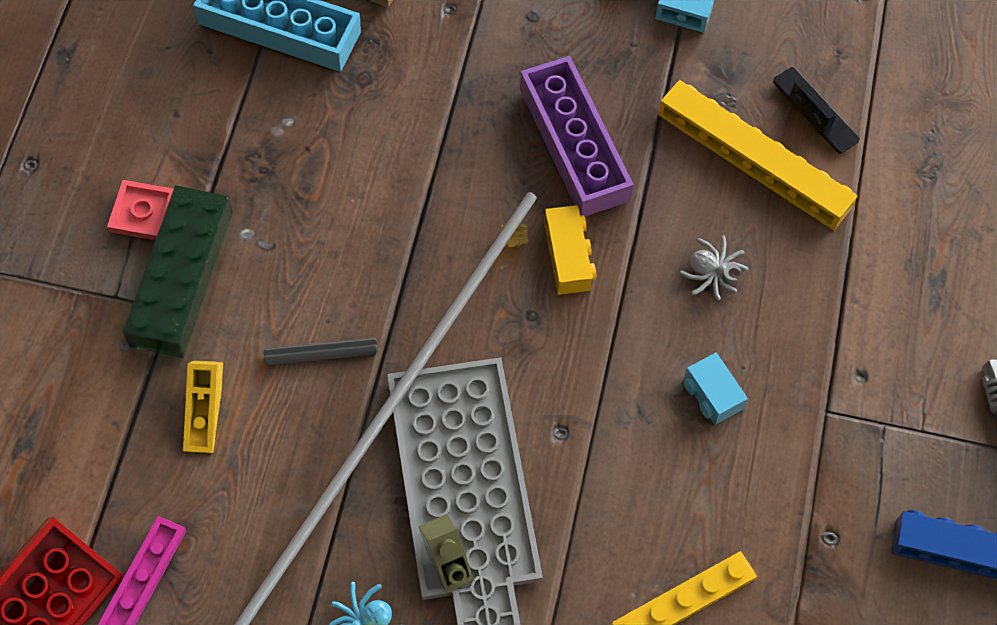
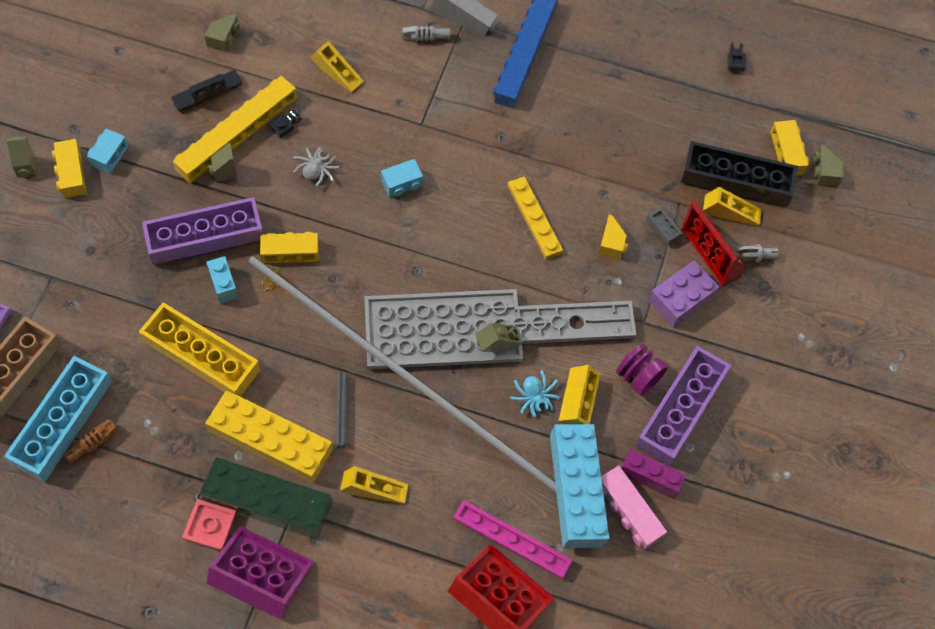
camera: 85 degrees left, 0 degrees up
none -> dark orange hinge [64,419,118,464]
none -> yellow brick [139,302,261,397]
none -> olive slope [205,14,240,52]
none -> yellow brick [205,390,333,484]
none -> magenta slope [206,526,314,620]
none -> medium azure brick [207,256,238,304]
none -> olive slope [209,144,238,182]
none -> black plate [269,108,302,138]
none -> yellow slope [310,41,363,92]

